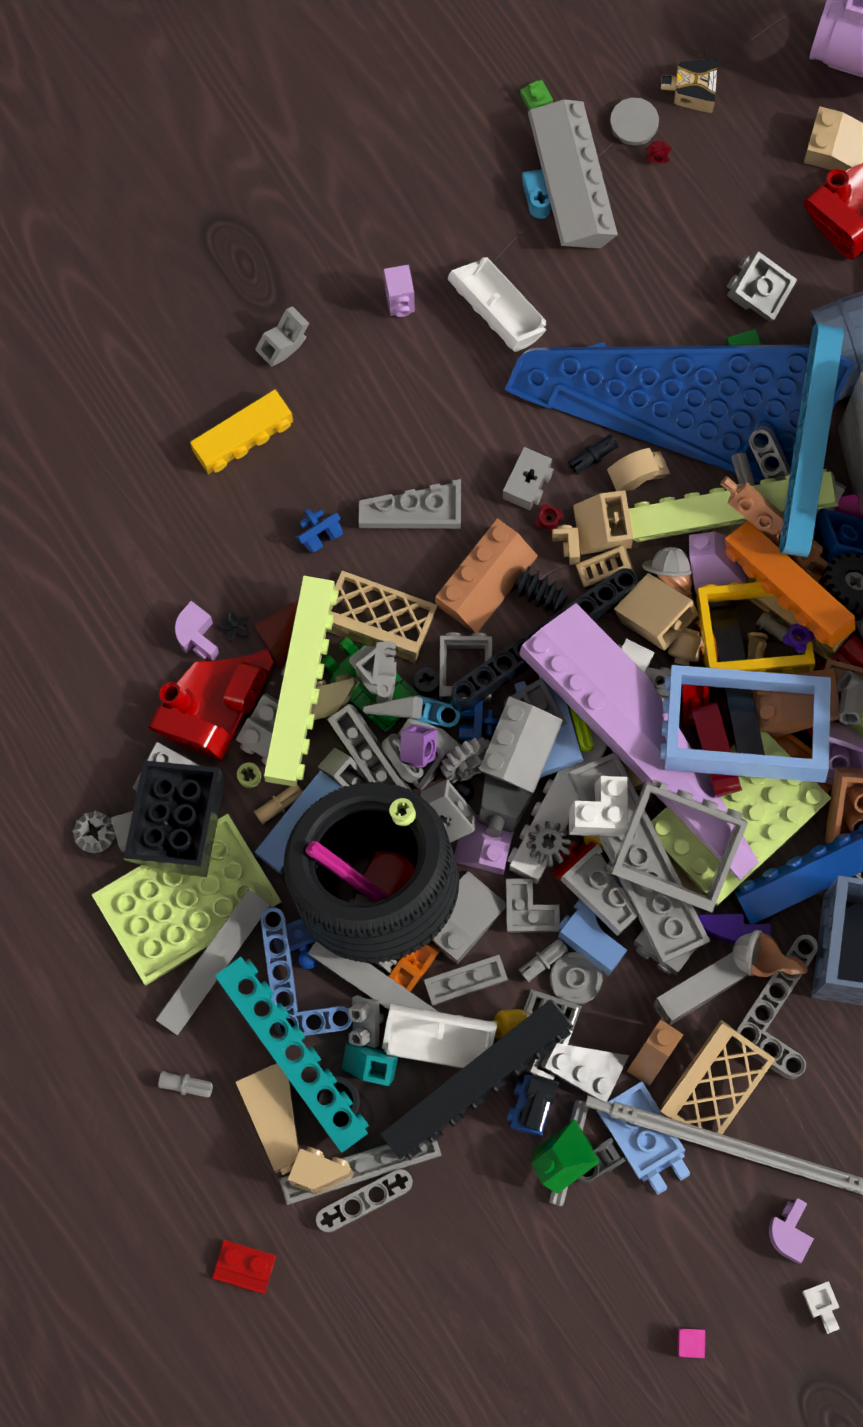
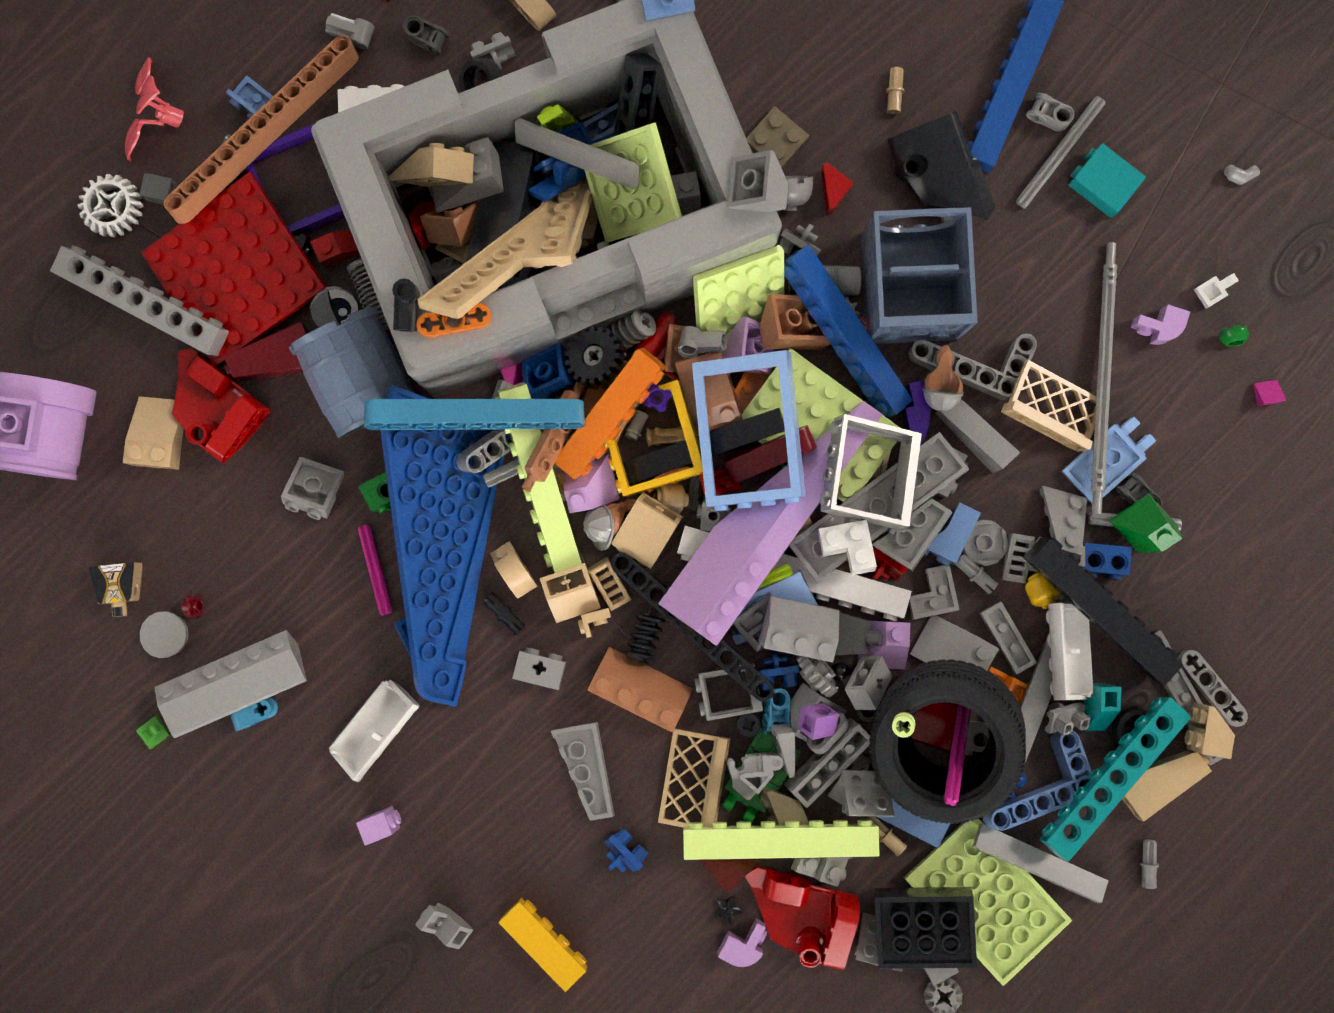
camera: 105 degrees left, 10 degrees up
red plate [212,1240,276,1294] -> none
yellowish green bush [237,763,261,788] -> none
black piece [519,1073,559,1132] -> none
dark grey gear [526,821,572,867] -> none
dark red plate [534,504,564,533] -> none
medium nougat slope [627,1020,683,1087] -> none
none -> dark pink axle [358,525,393,615]
none -> light grey hinge [841,770,895,817]
none -> green plate [1218,325,1249,347]

